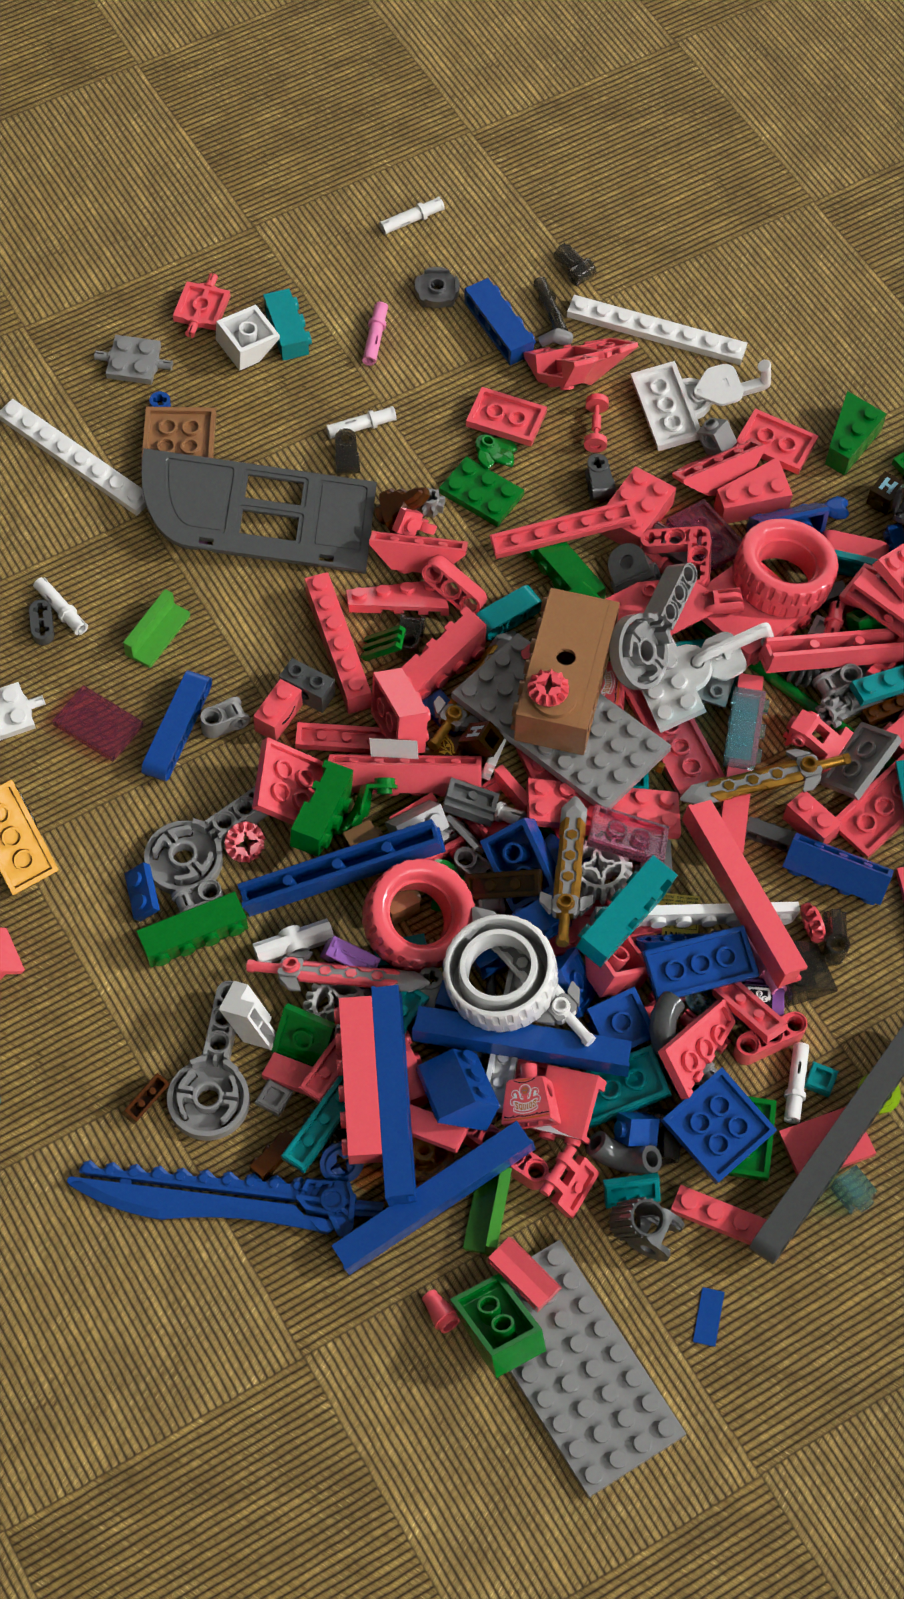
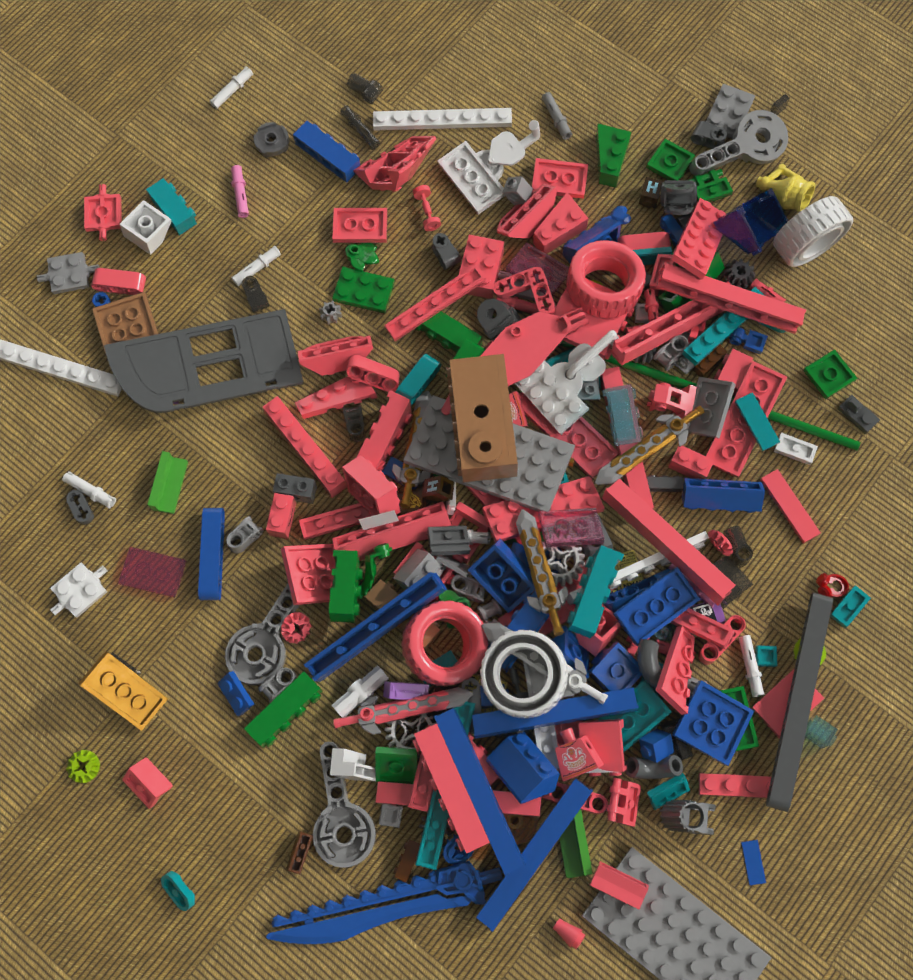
camera: 15 degrees left, 10 degrees up
green tile [360,625,406,661] -> none
reddish brown rock [375,487,430,533] -> none
coral plate [392,507,437,536] -> none
green slope [450,1273,546,1378] -> none
dark brown tile [464,869,543,900] -> none
coral gear [527,668,569,707] -> none
light grey arm [538,328,573,347] -> none
light grey beam [609,563,697,690] -> none
light grey gear [815,697,848,728] -> none
none -> coral beam [91,268,146,295]
none -> light grey pin [542,92,573,140]

